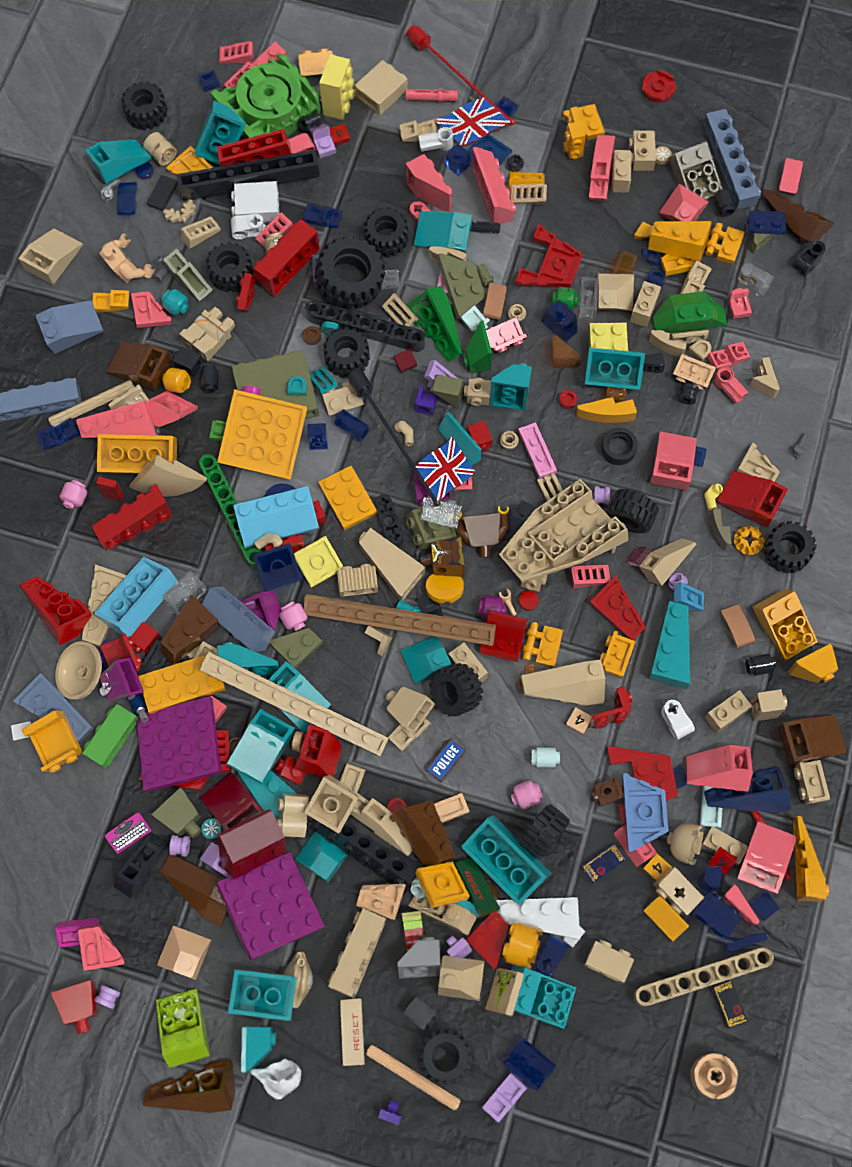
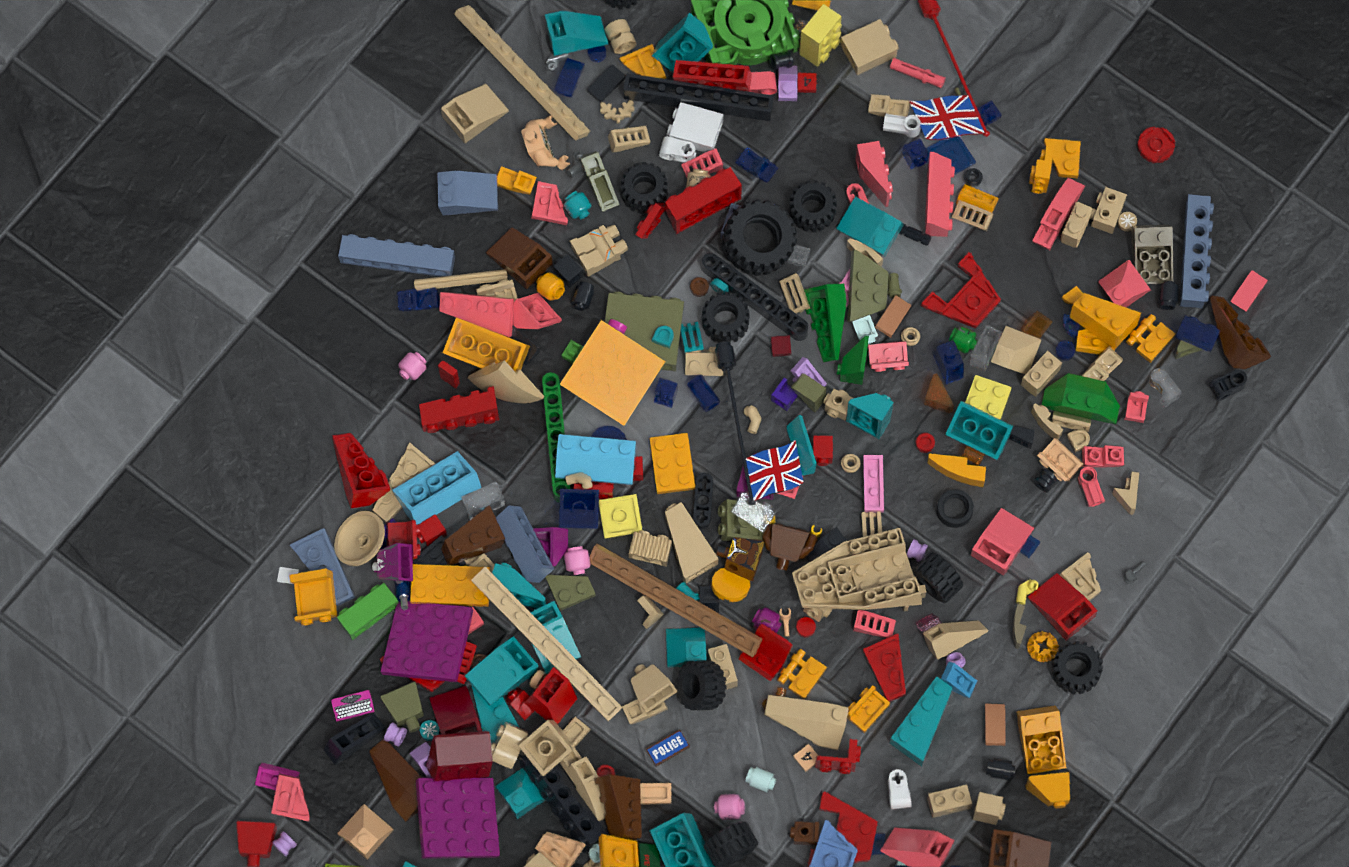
camera: 20 degrees right, 0 degrees up
none -> tan plate [454,5,590,140]

